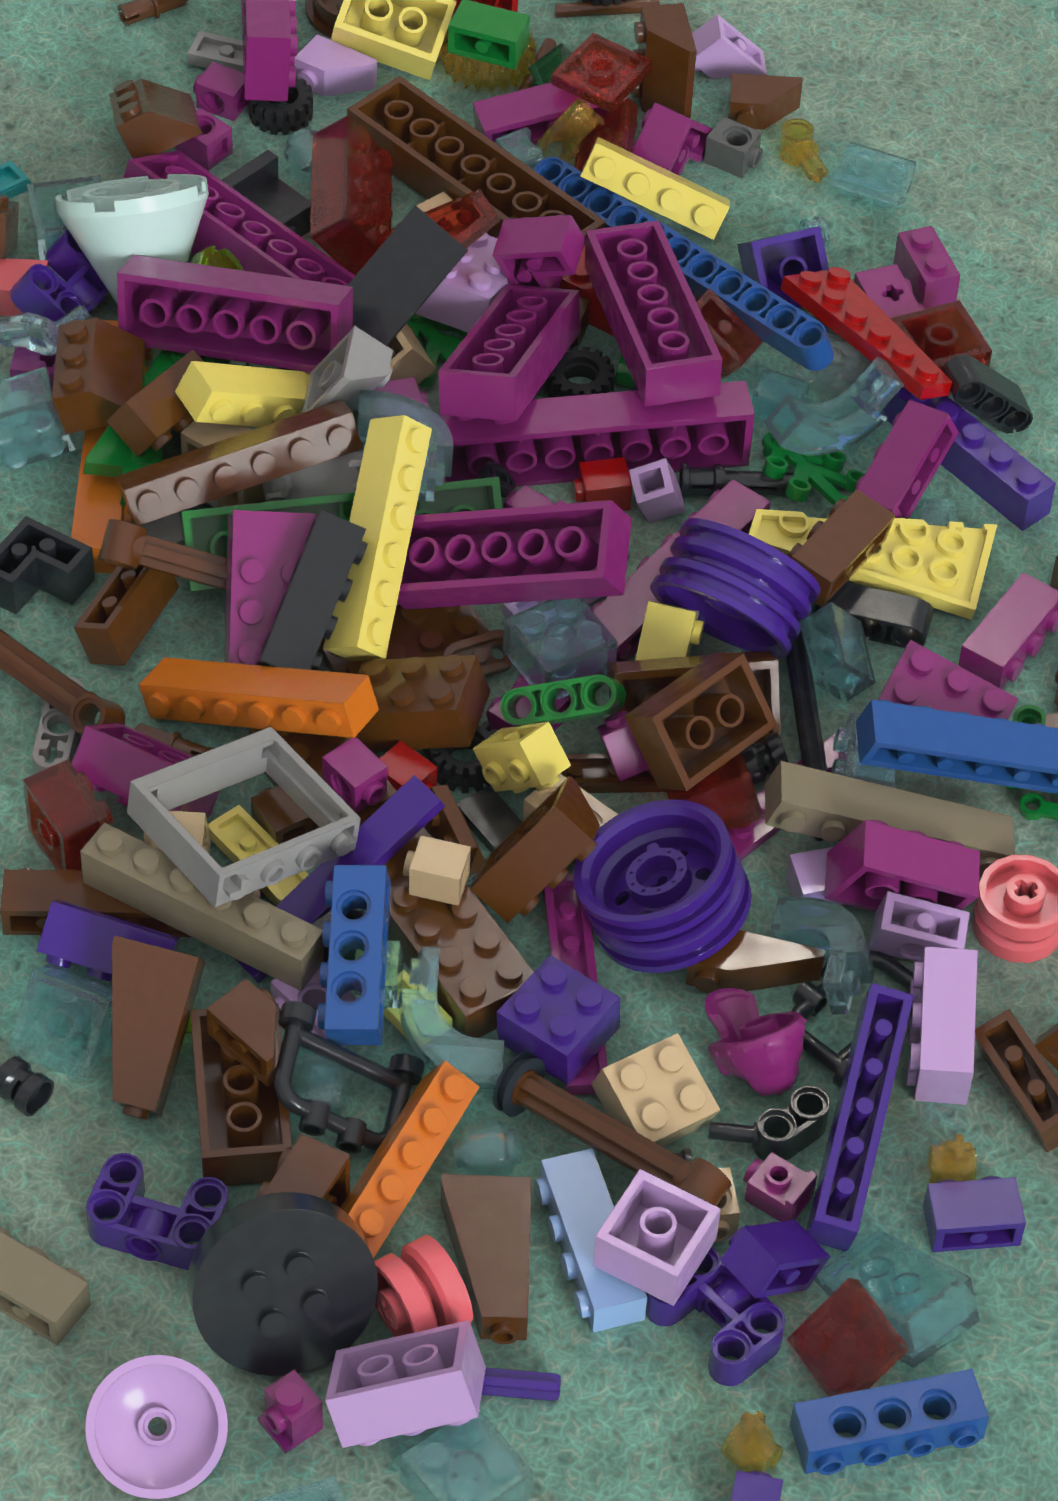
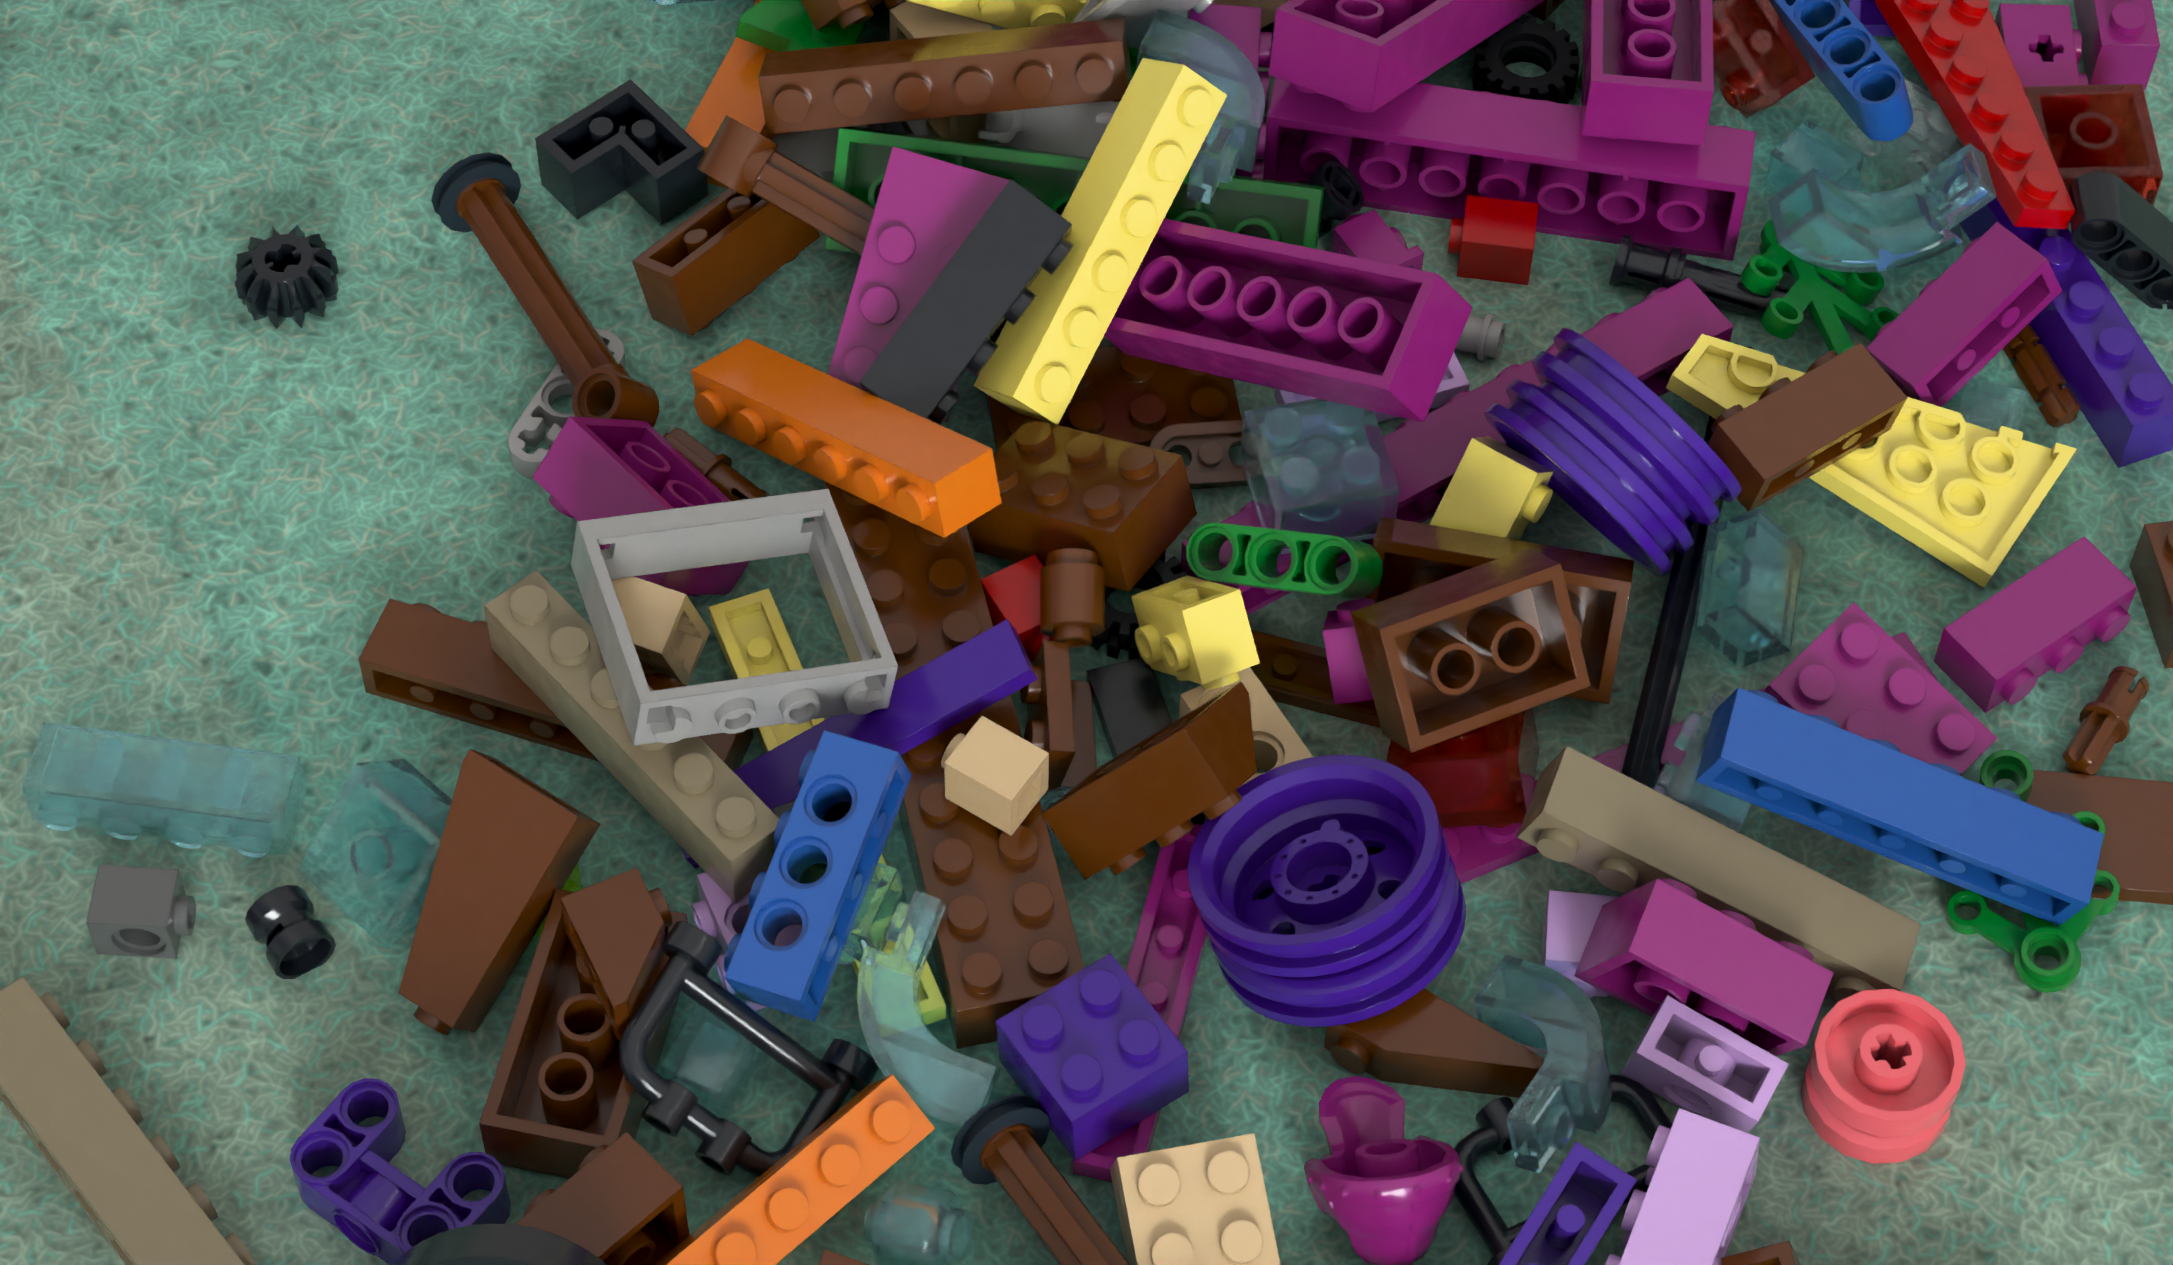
camera: 20 degrees right, 5 degrees up
clear red brick [23,759,113,871] -> none
dark purple brick [37,899,181,981] -> none
reddish brown brick [251,785,313,844] -> none
magenta brick [322,737,388,813] -> none
lavender brick [629,458,686,522] -> none
black wheel [741,732,789,785] -> none
black beam [812,582,933,648] -> none
none -> reddish brown brick [1040,548,1105,648]
none -> reddish brown axle [2003,323,2080,427]

